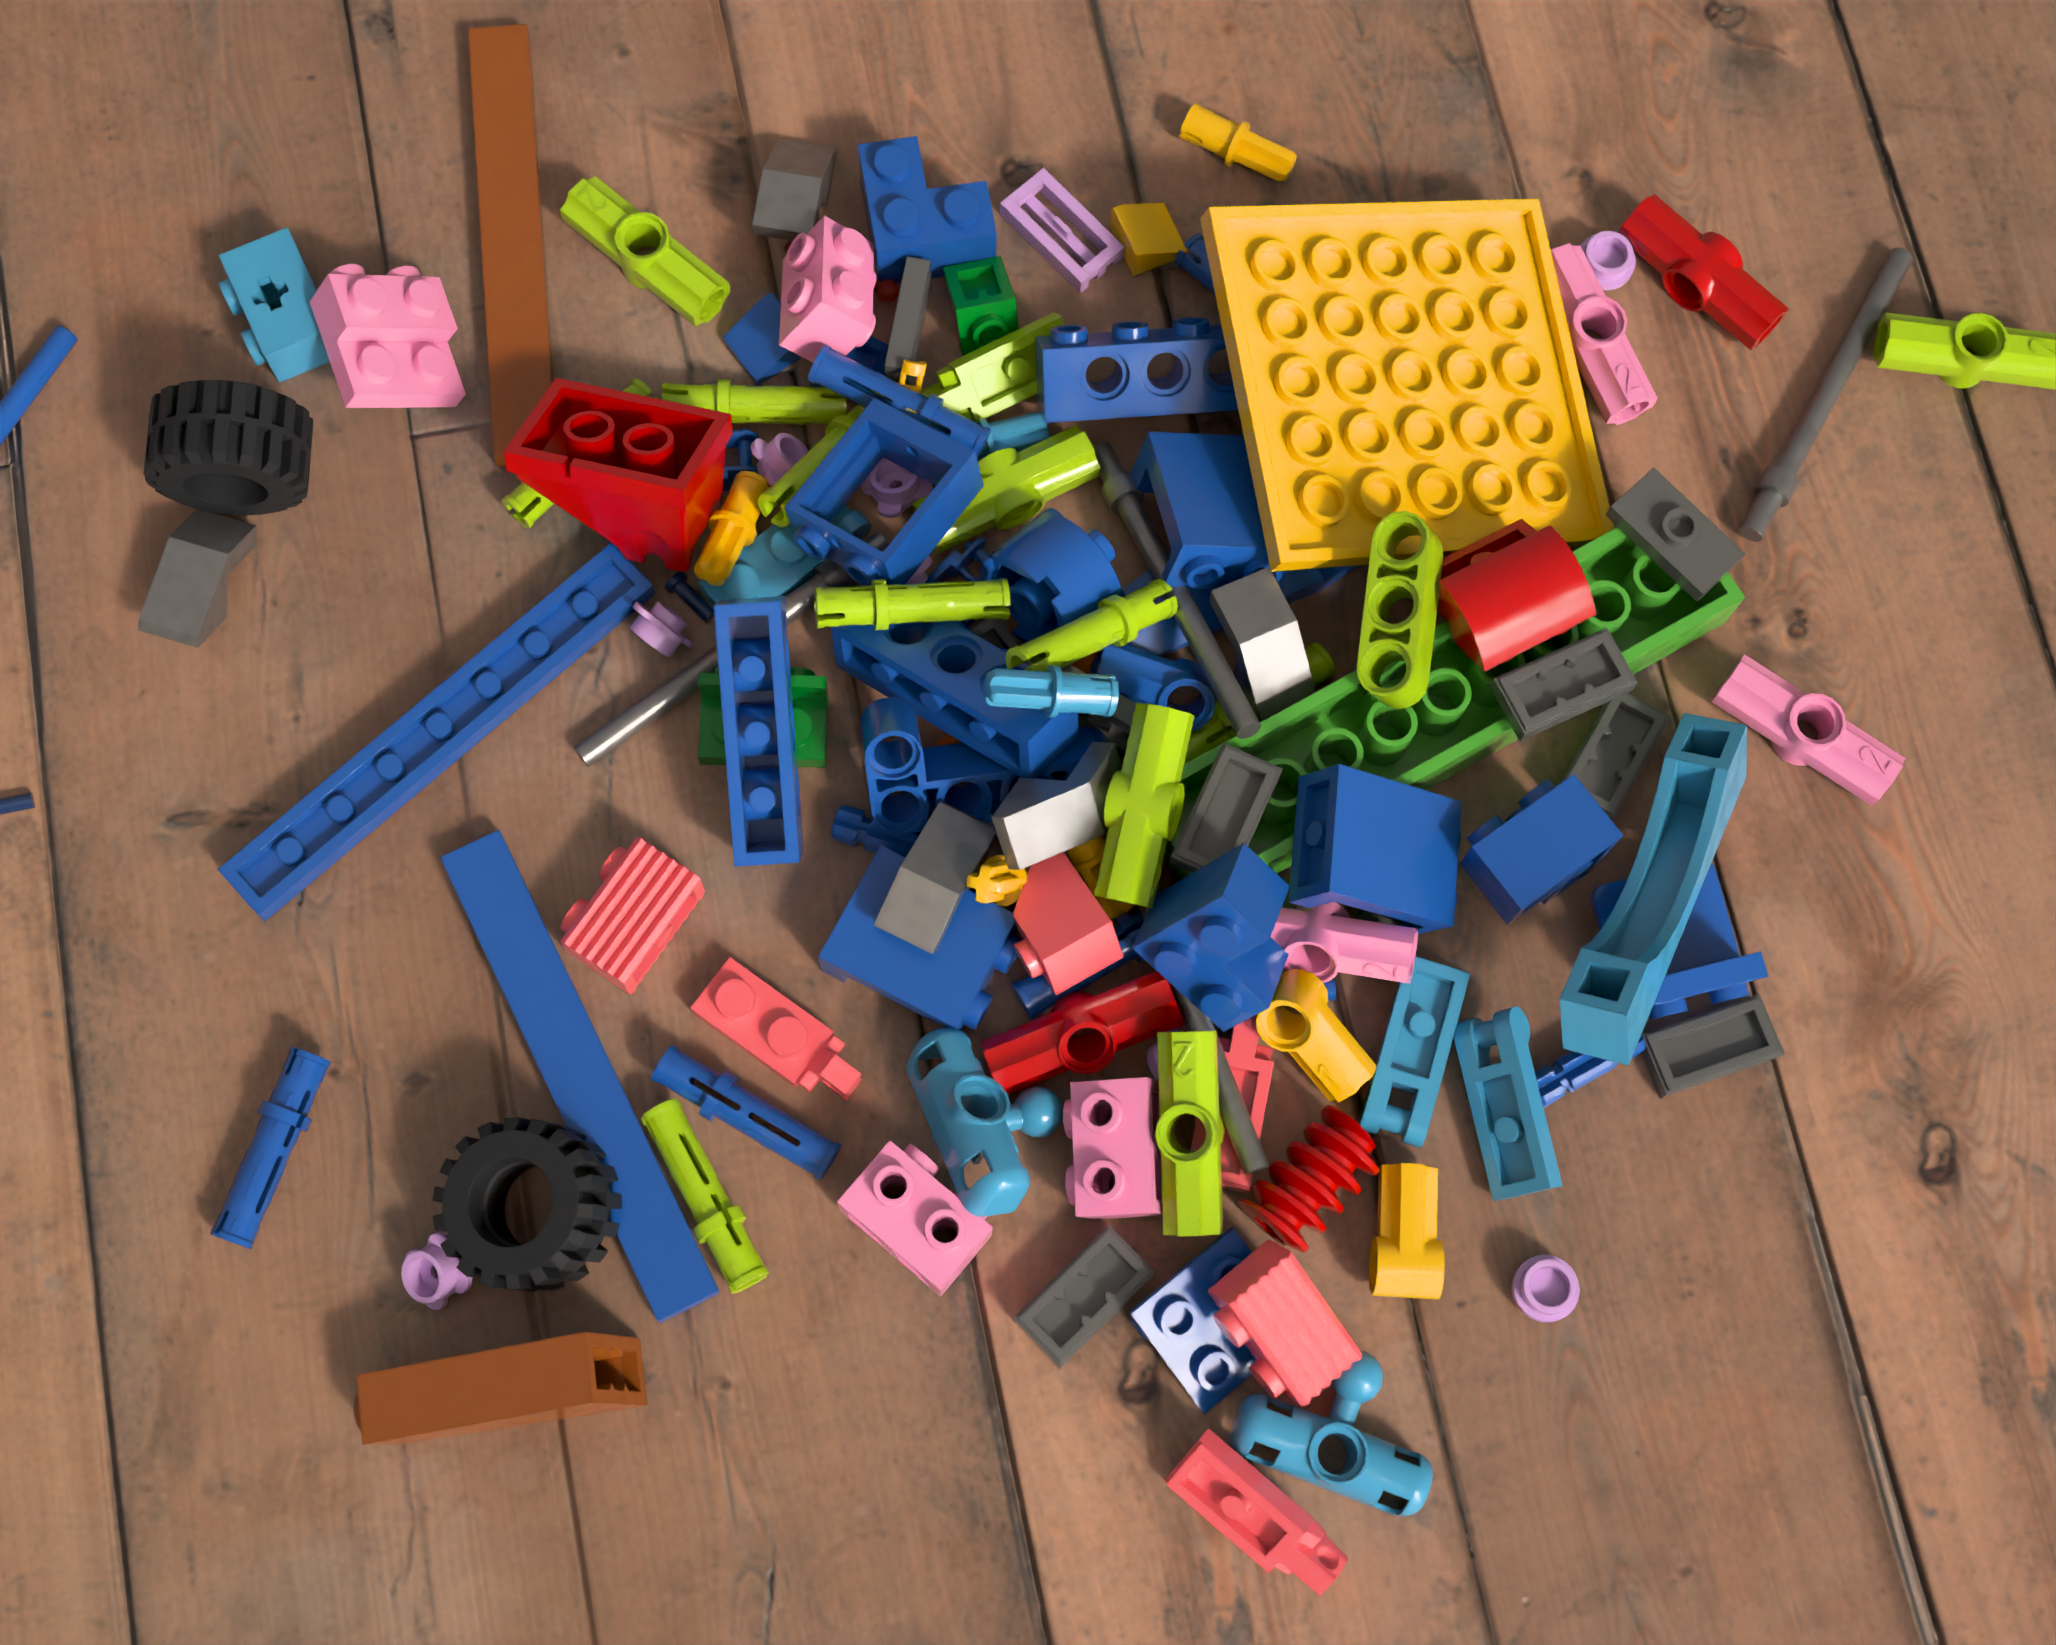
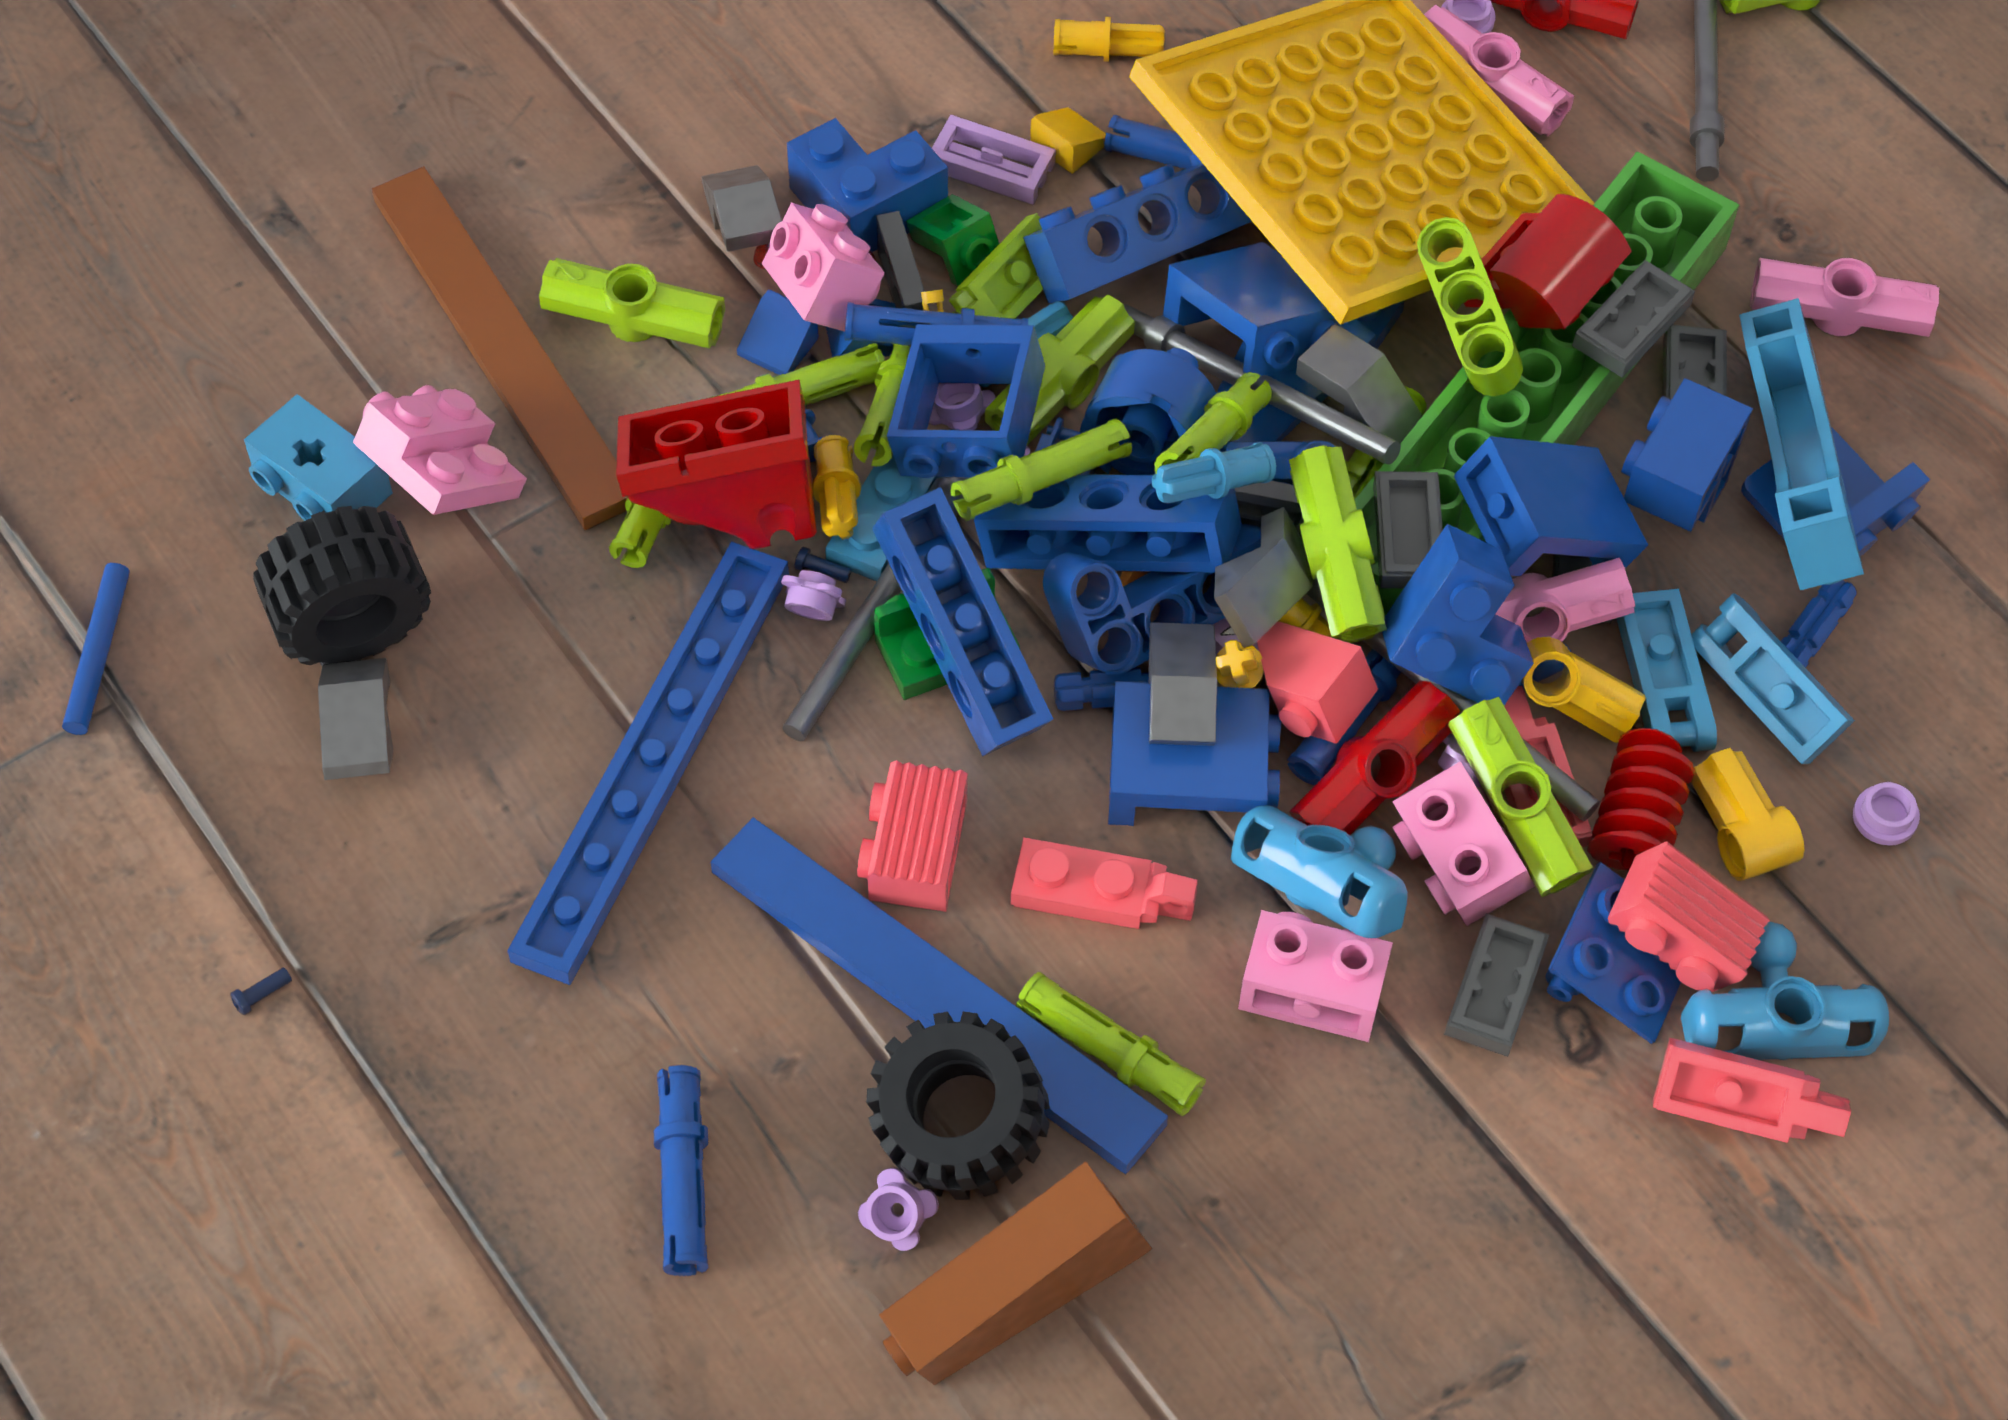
camera: 20 degrees left, 15 degrees down
blue pin [651,1044,842,1181] -> none
lavender plate [750,433,809,487] -> none
dark grey plate [1606,467,1746,602] -> none
dark grey tile [1641,994,1785,1099] -> none

